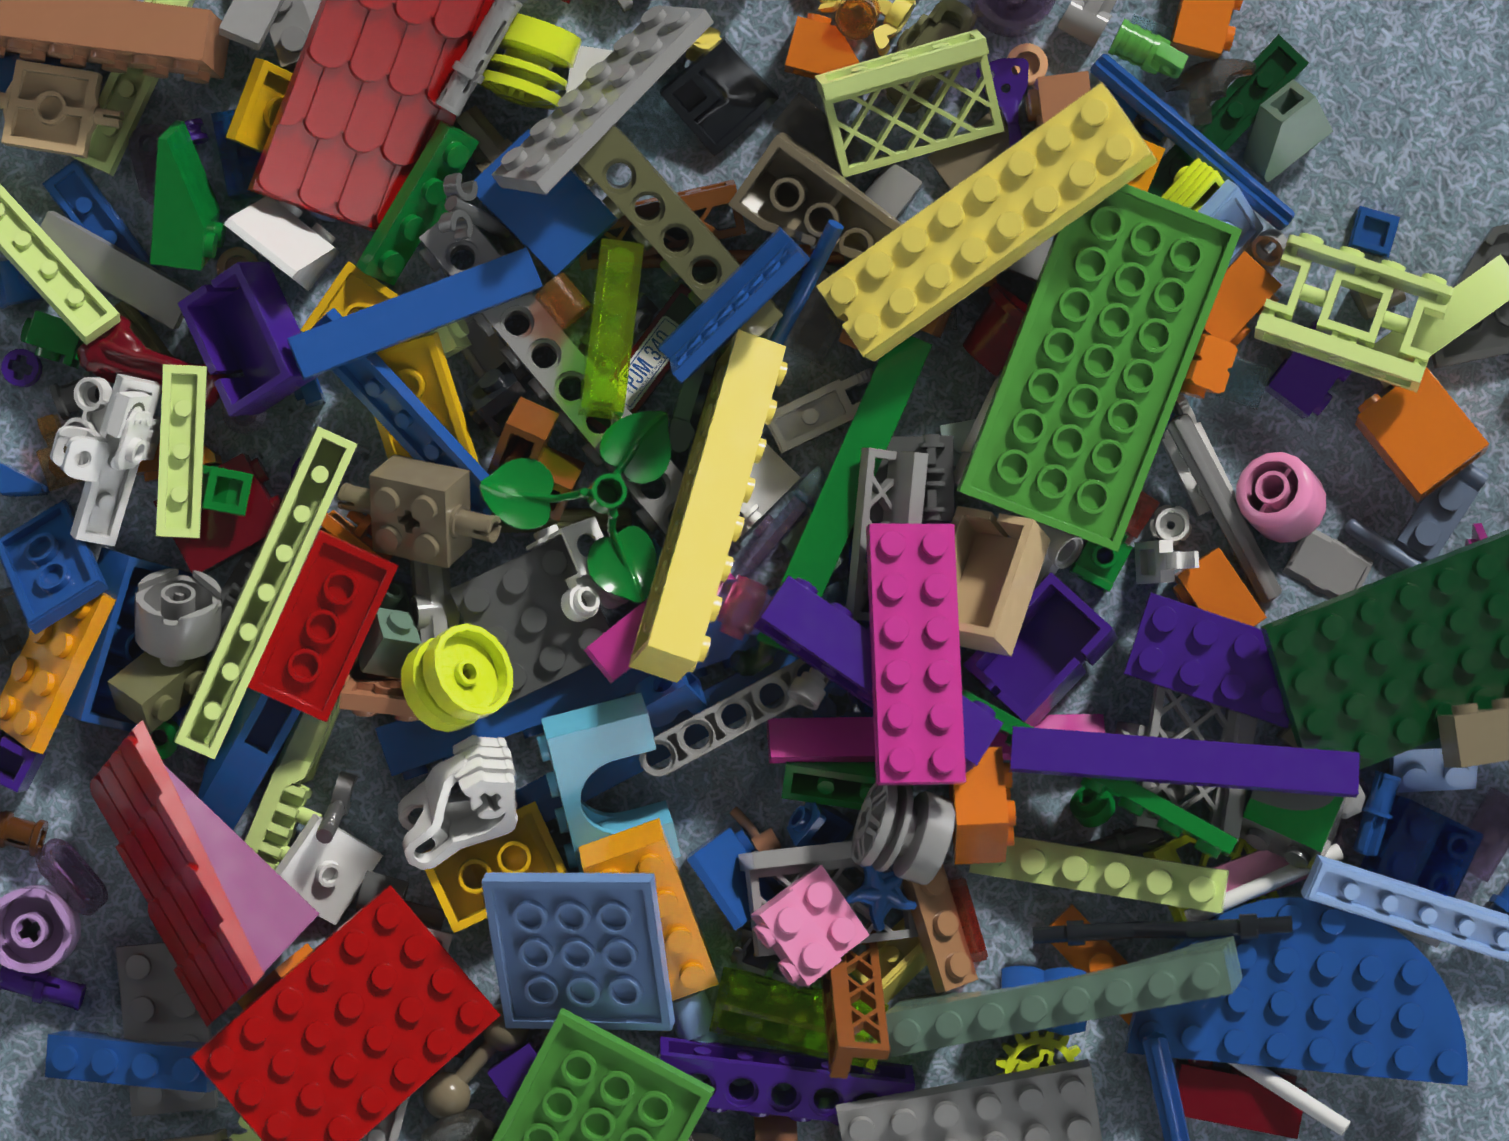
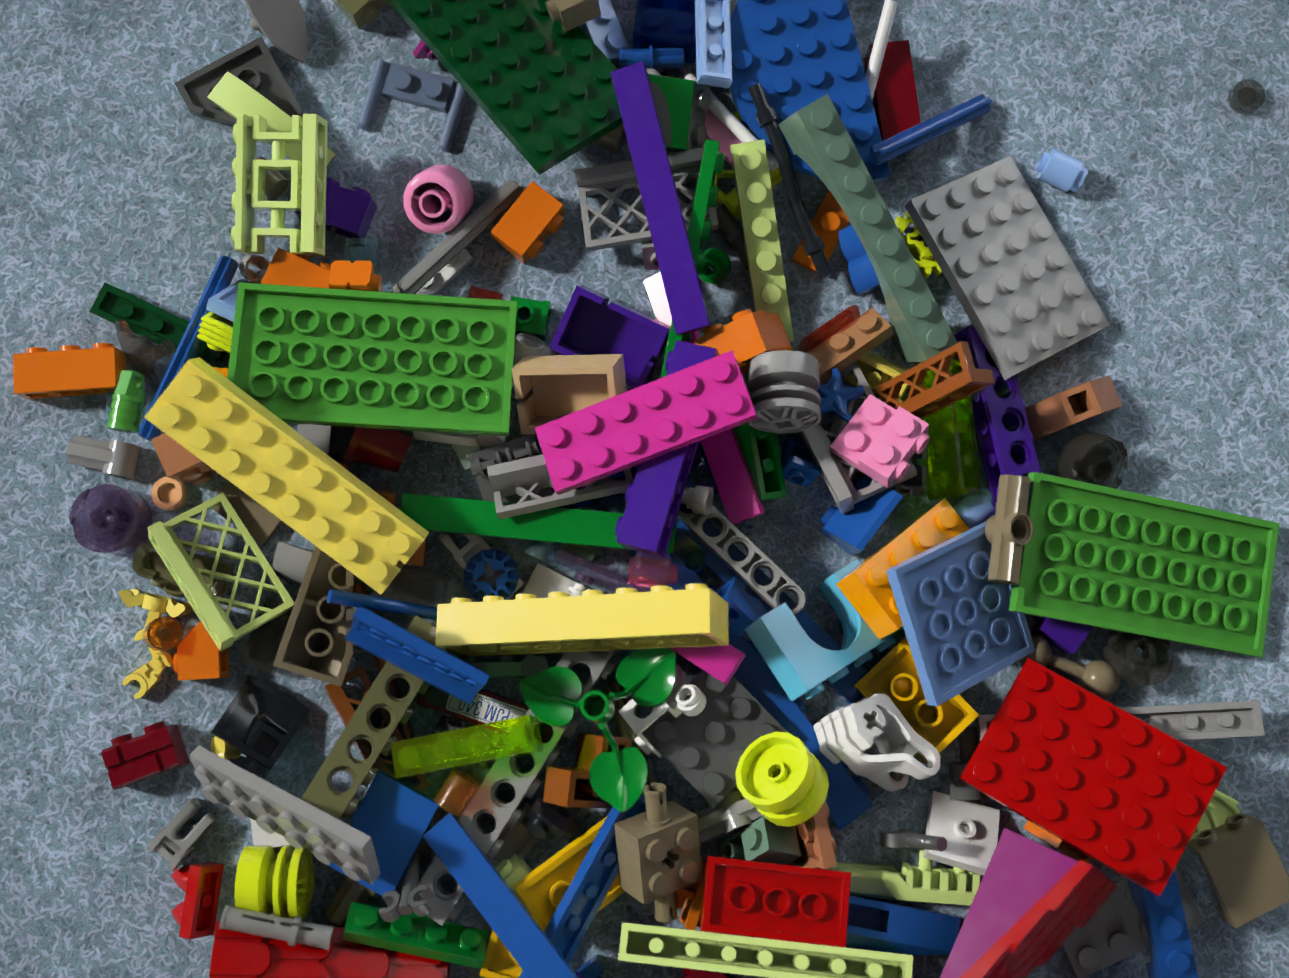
camera: 110 degrees left, 5 degrees down
nougat hand [729,806,782,851] -> none
dark purple piece [975,58,1029,149] -> none
dark purple plate [1123,593,1289,728] -> none
white plate [1134,540,1199,584] -> none
white plate [1150,505,1192,546] -> none
sand green slope [1242,80,1333,183] -> none
light grey piece [1282,529,1374,598] -> none
blue tile [1347,206,1400,259] -> none
orange brick [1355,367,1489,503] -> none
none -> blue gear [464,549,519,602]
none -> dark tan piece [985,474,1034,585]

